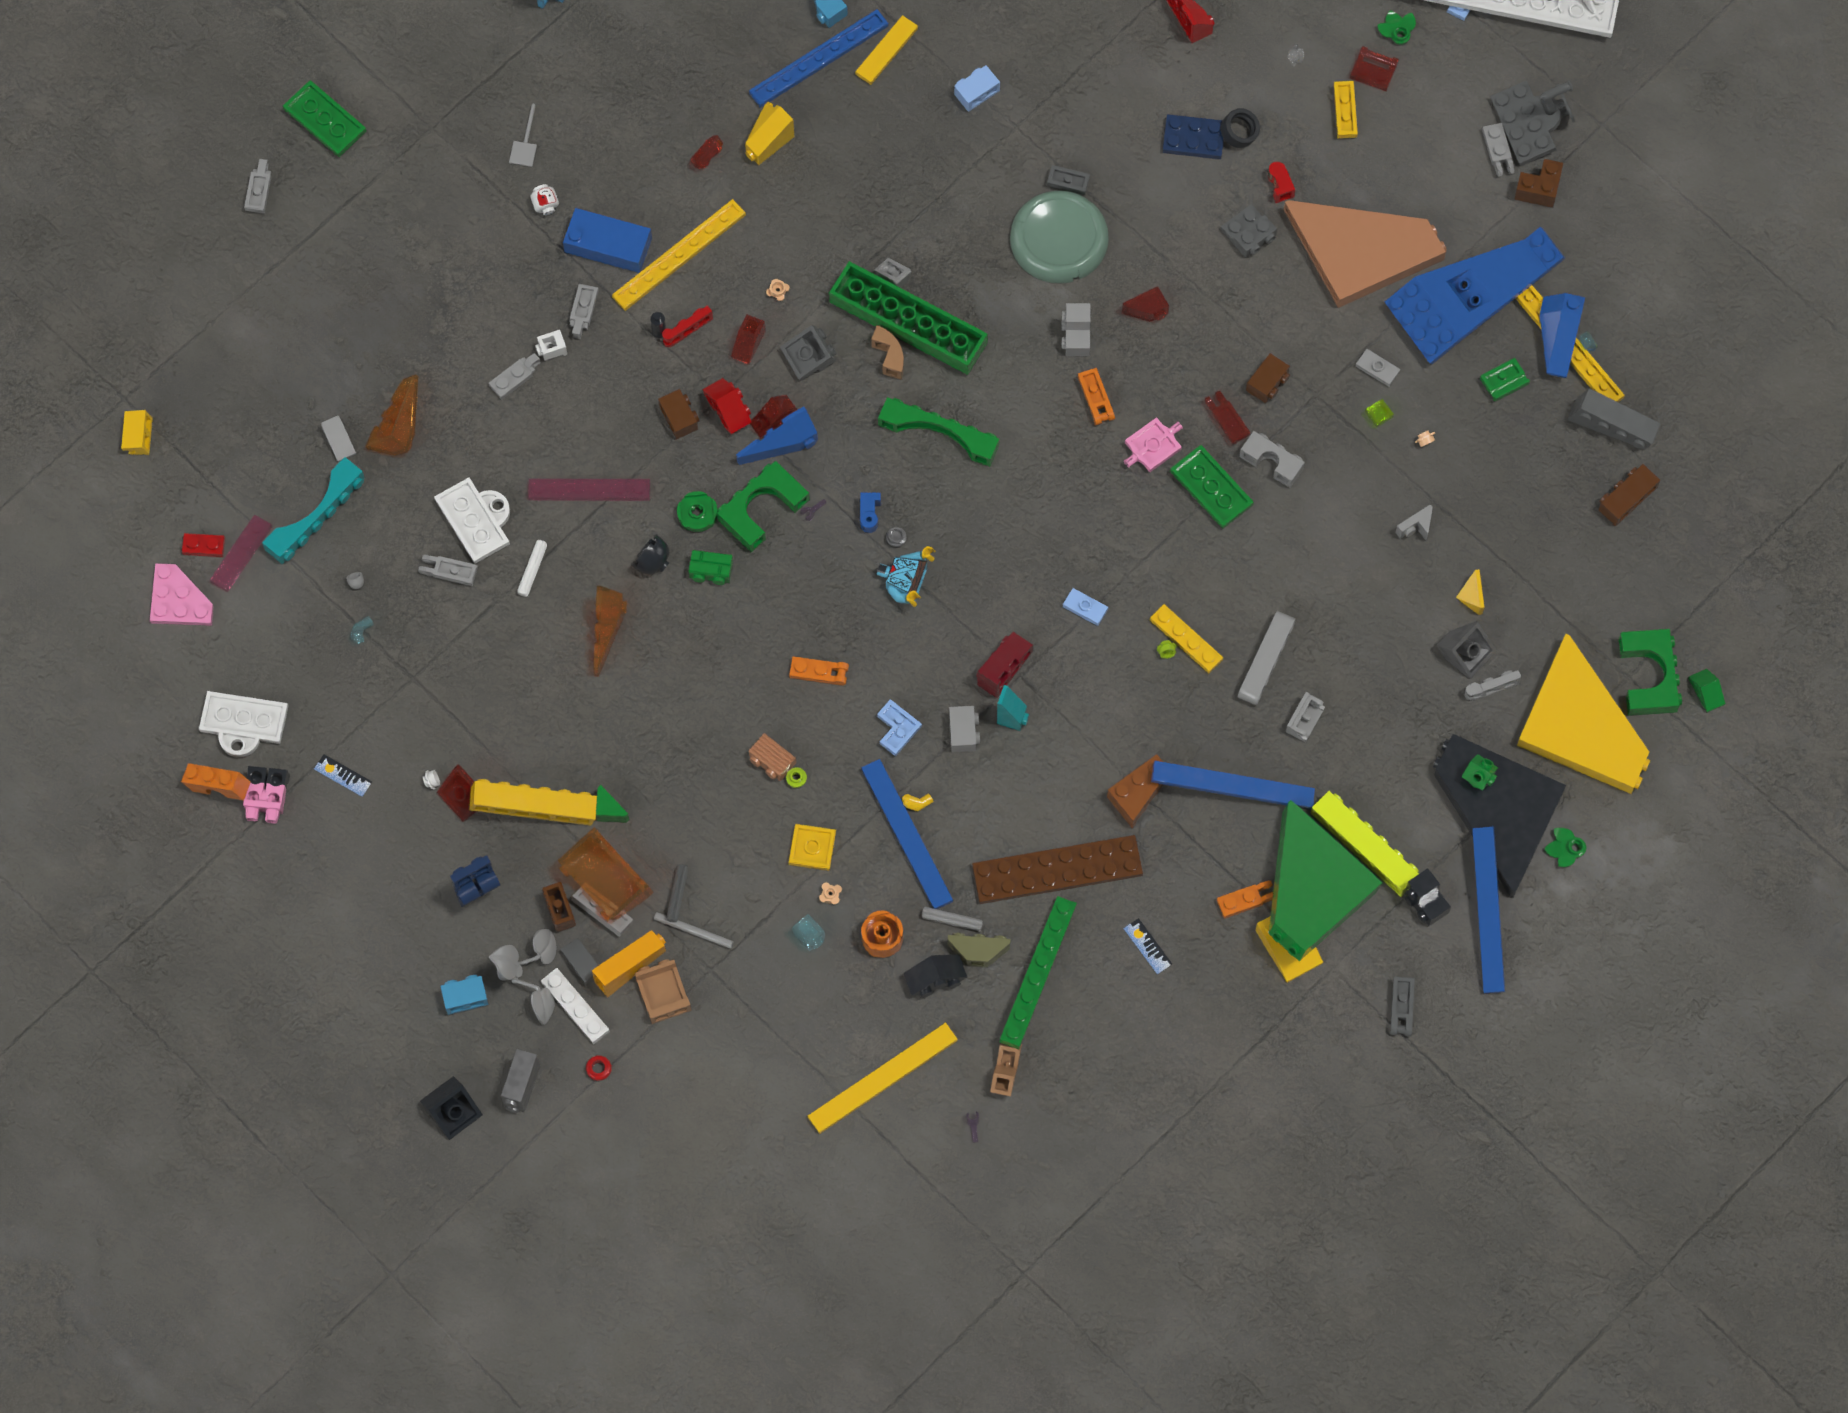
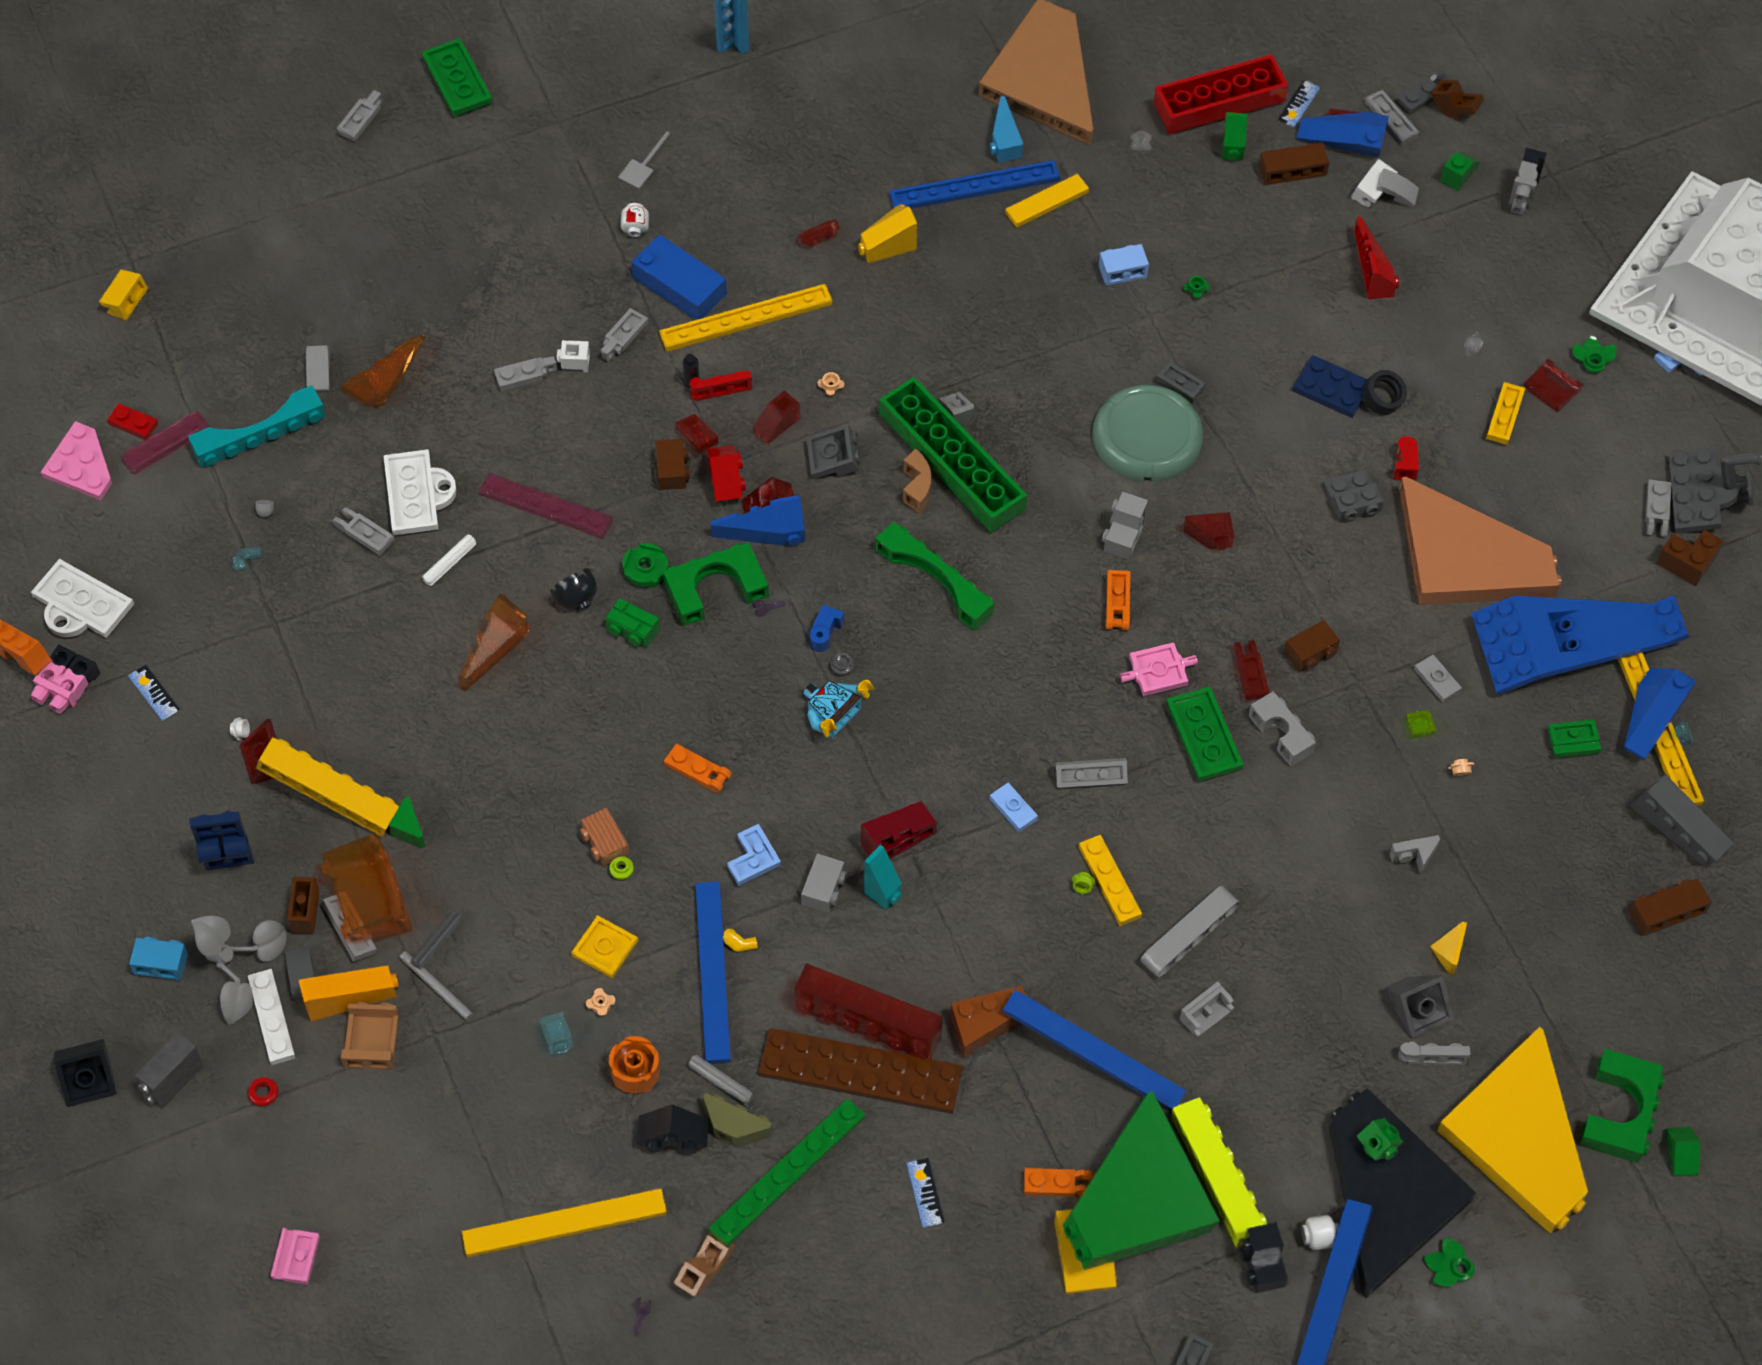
camera: 20 degrees right, 10 degrees down
none -> bright pink plate [271,1228,320,1285]
none -> clear red plate [676,414,719,451]
none -> clear red brick [794,963,943,1060]
none -> light grey plate [1055,758,1128,788]
none -> green plate [1184,276,1210,298]
none -> white head [1301,1215,1339,1250]

